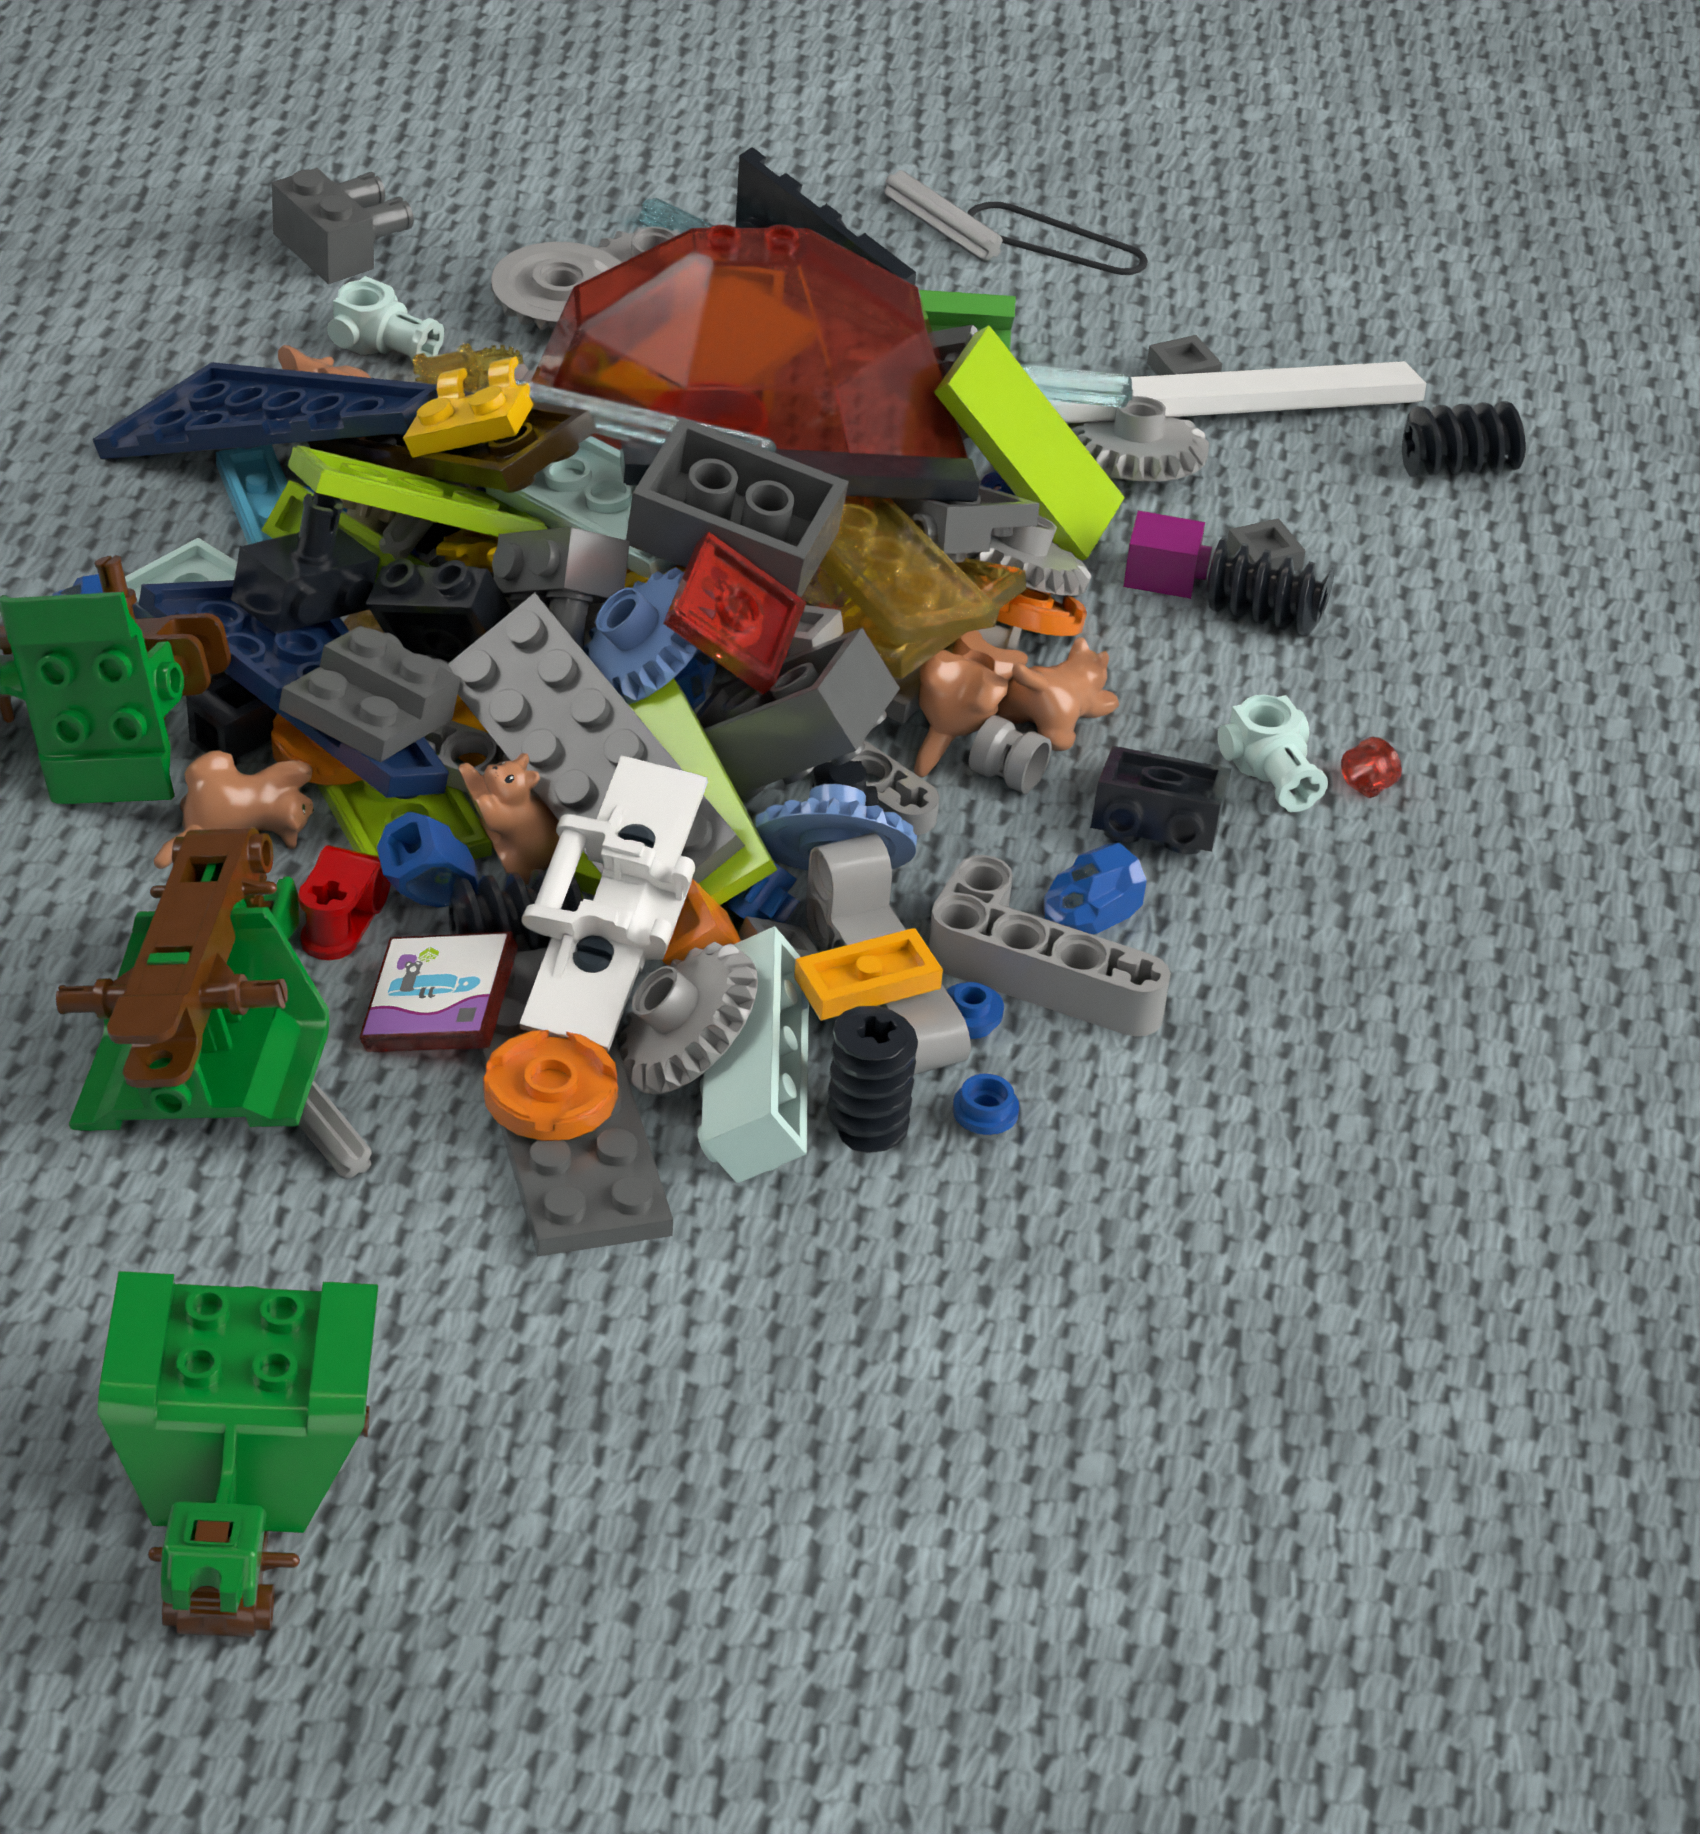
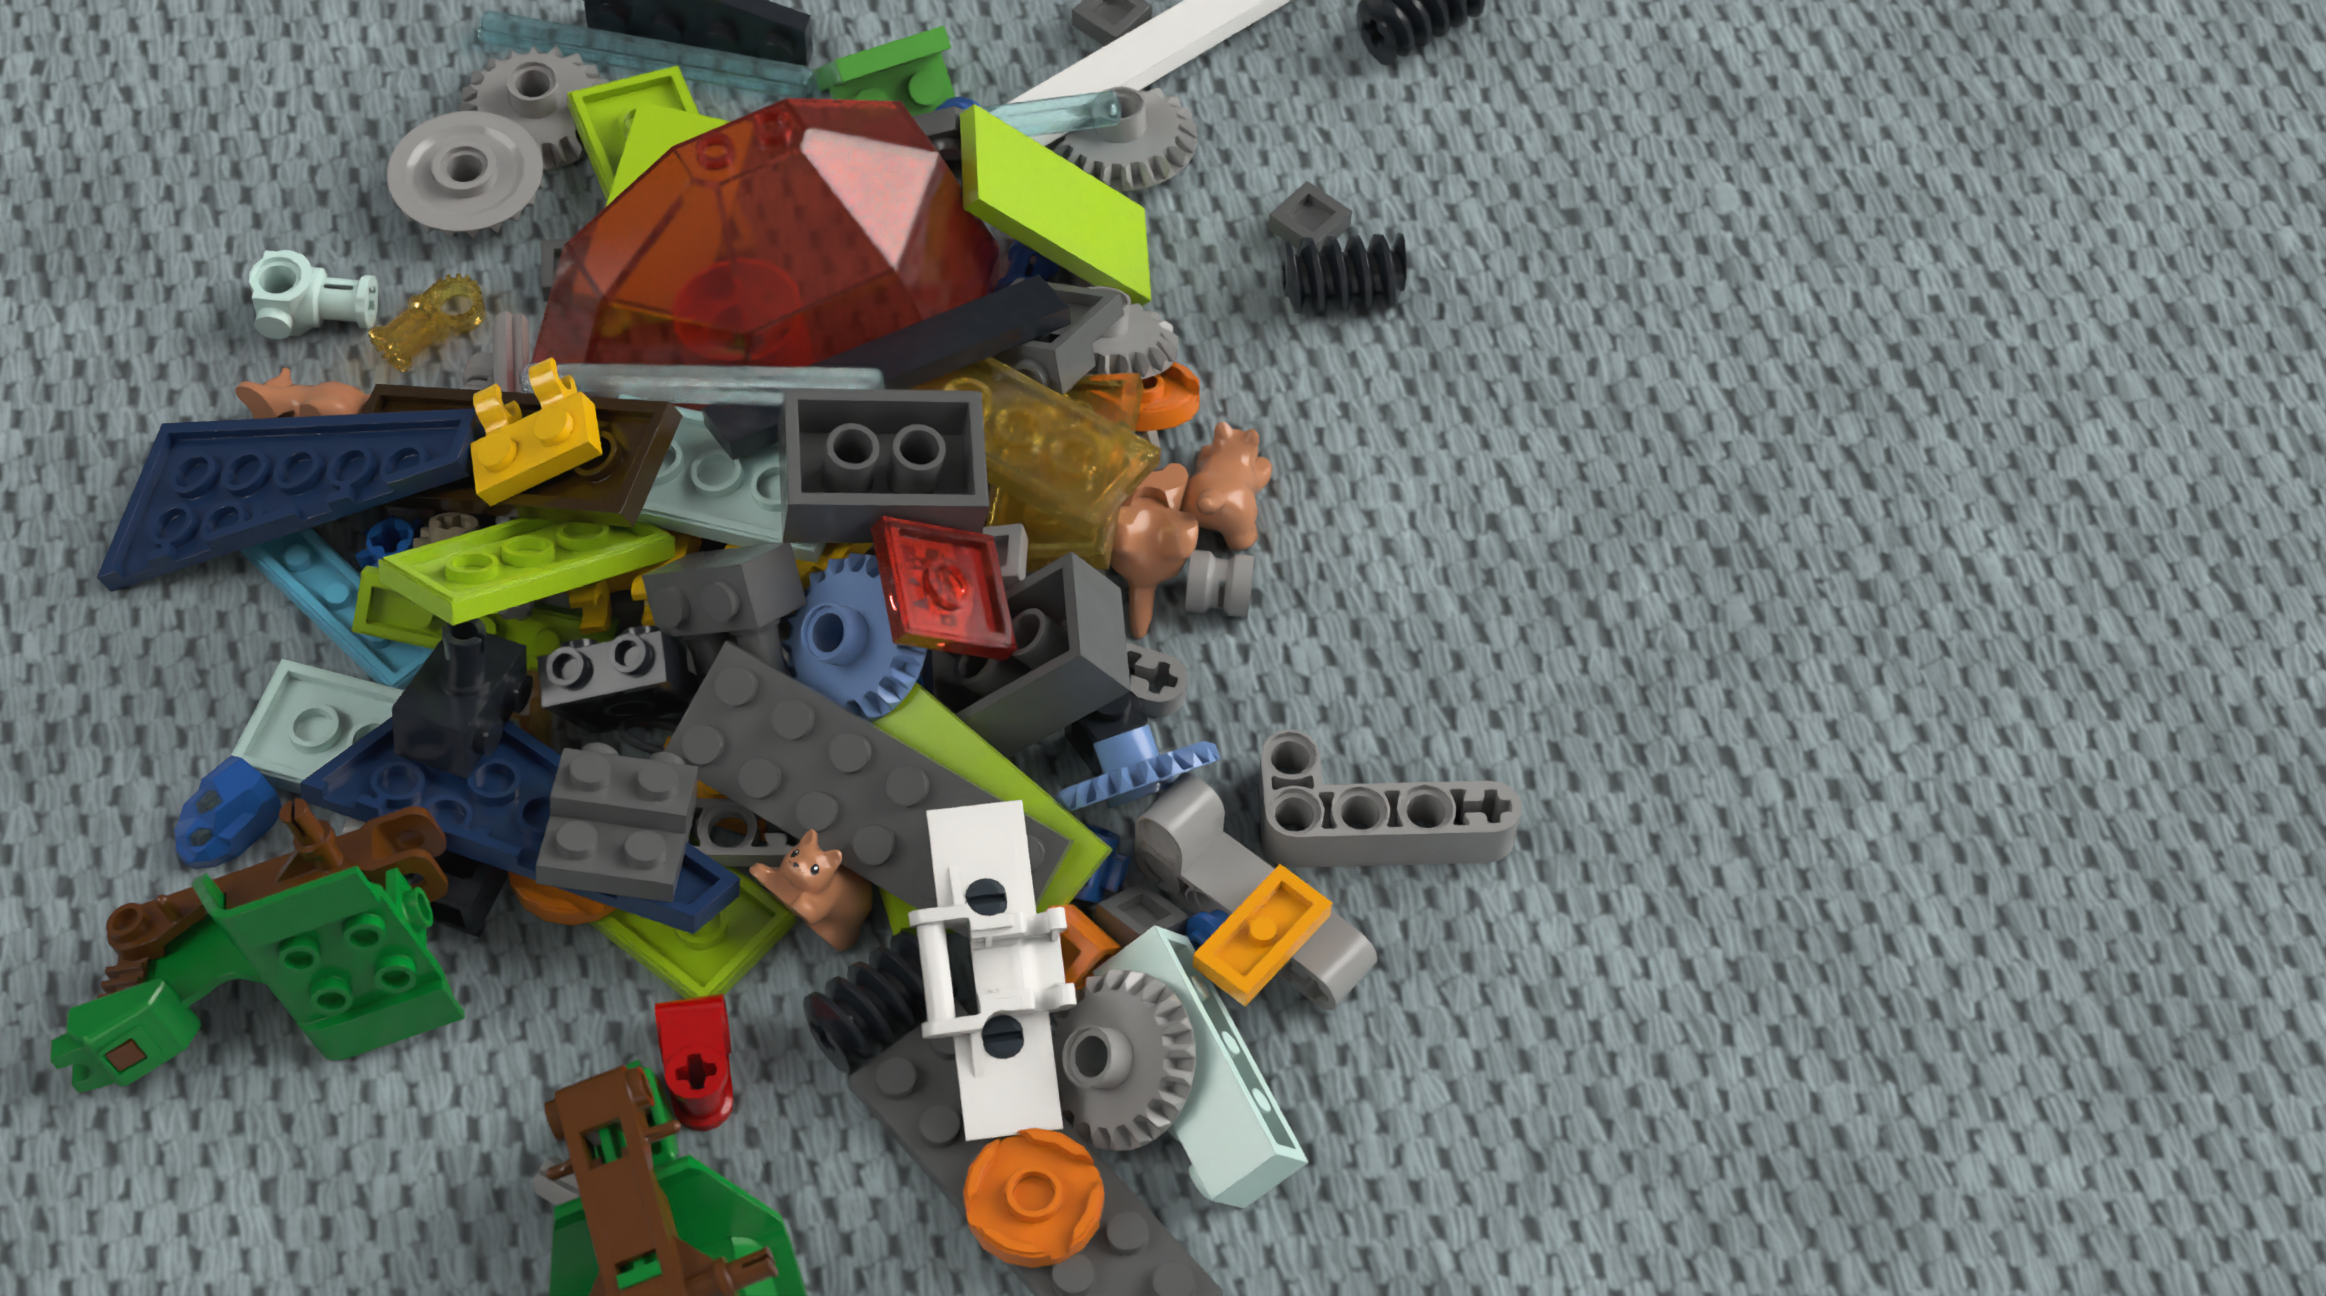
camera: 25 degrees left, 15 degrees up
nougat animal [154,751,314,869] -> none
dark grey brick [271,168,414,284] -> none
tile [359,932,518,1052] -> none
blue rock [377,812,479,908] -> none
black piece [826,1006,918,1153] -> none
blue plate [946,982,1004,1039] -> none
blue plate [952,1074,1019,1135] -> none
blue rock [1044,843,1147,934] -> none
black plate [1090,746,1232,854] -> none
magenta brick [1123,510,1212,599] -> none
light aqua connector [1217,695,1328,812] -> none
clear red bush [1341,736,1402,798] -> none

